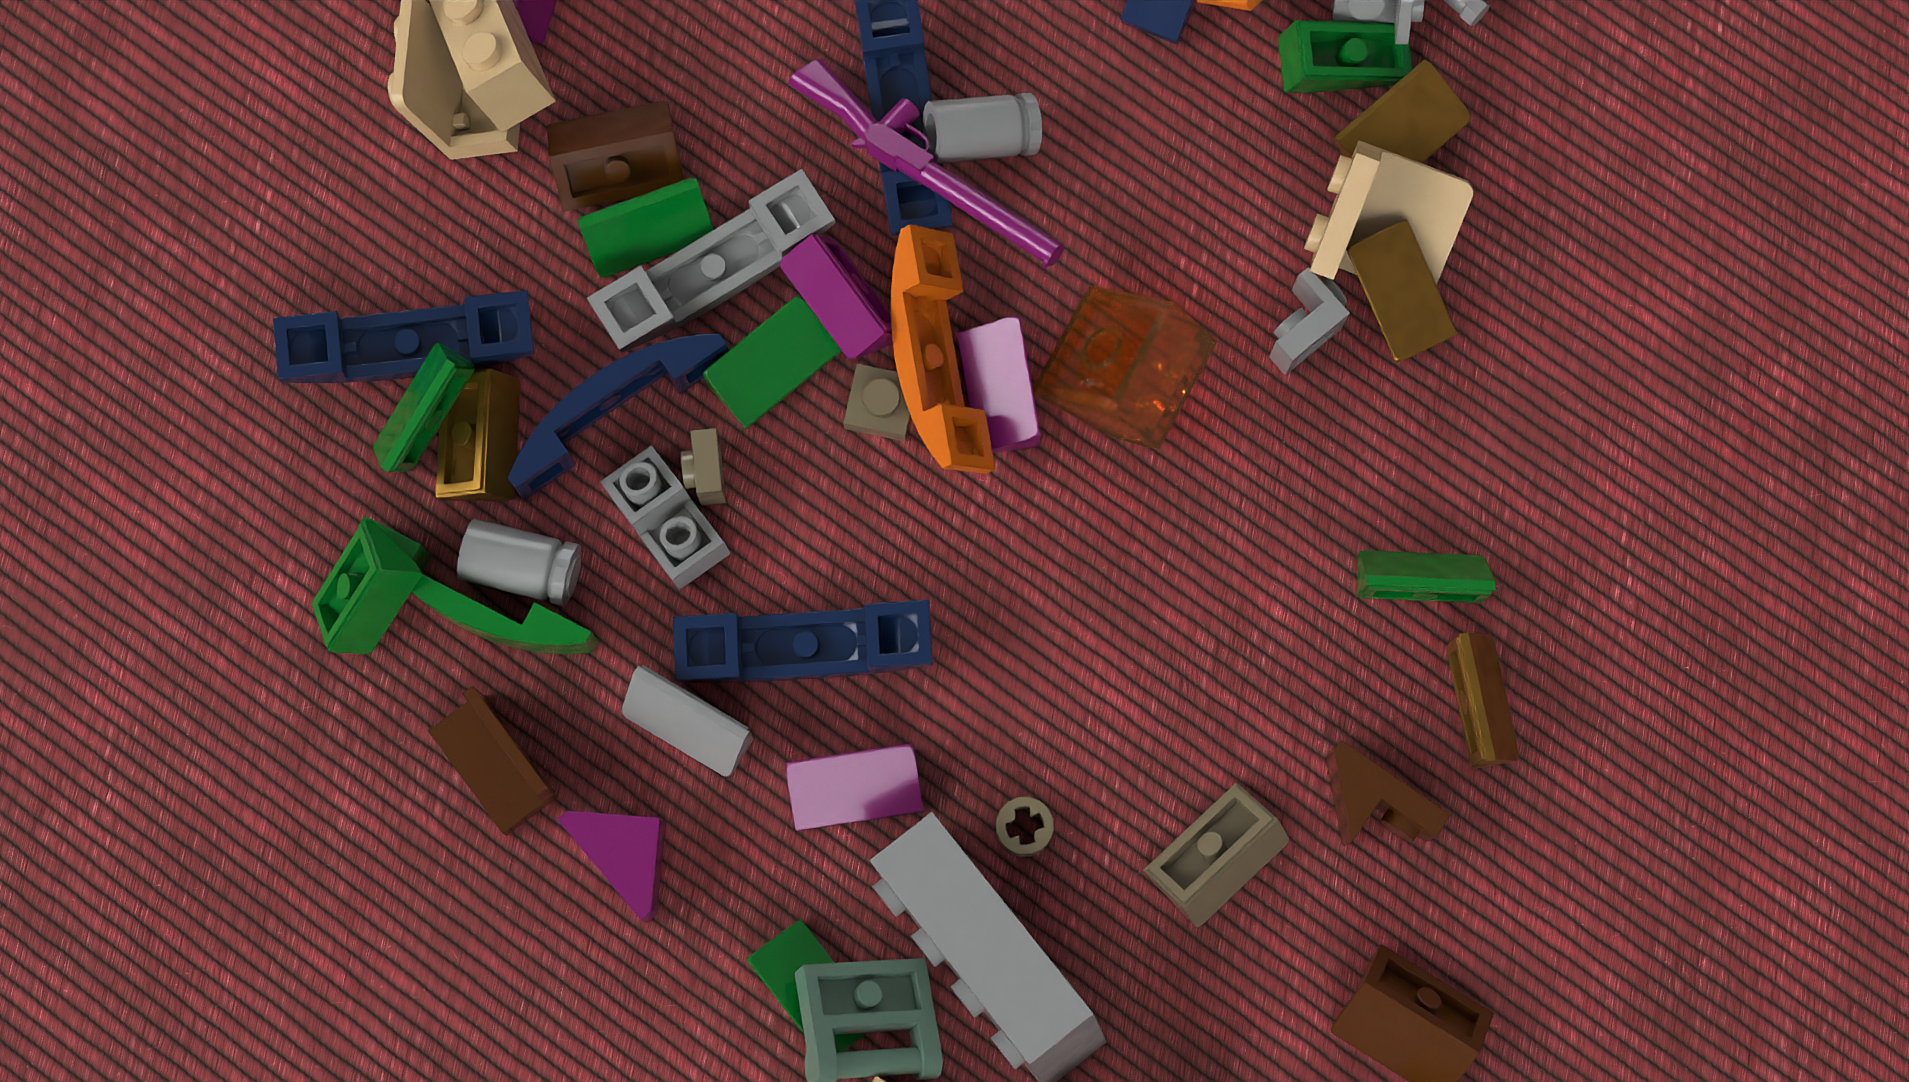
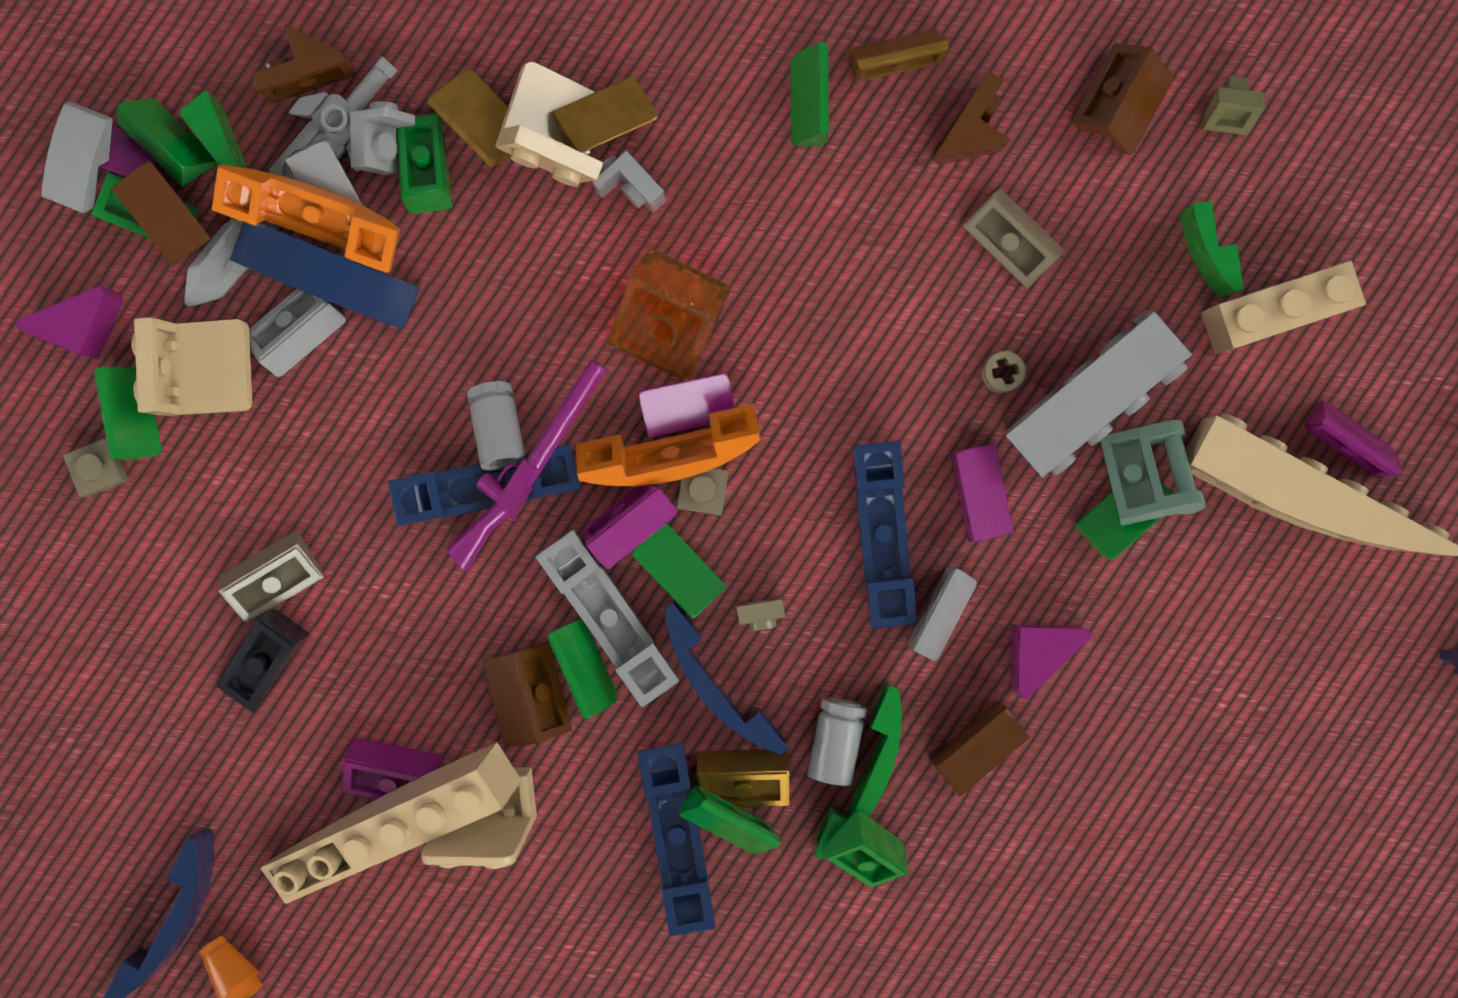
camera: 90 degrees left, 10 degrees up
light grey slope [600,445,731,590] -> none

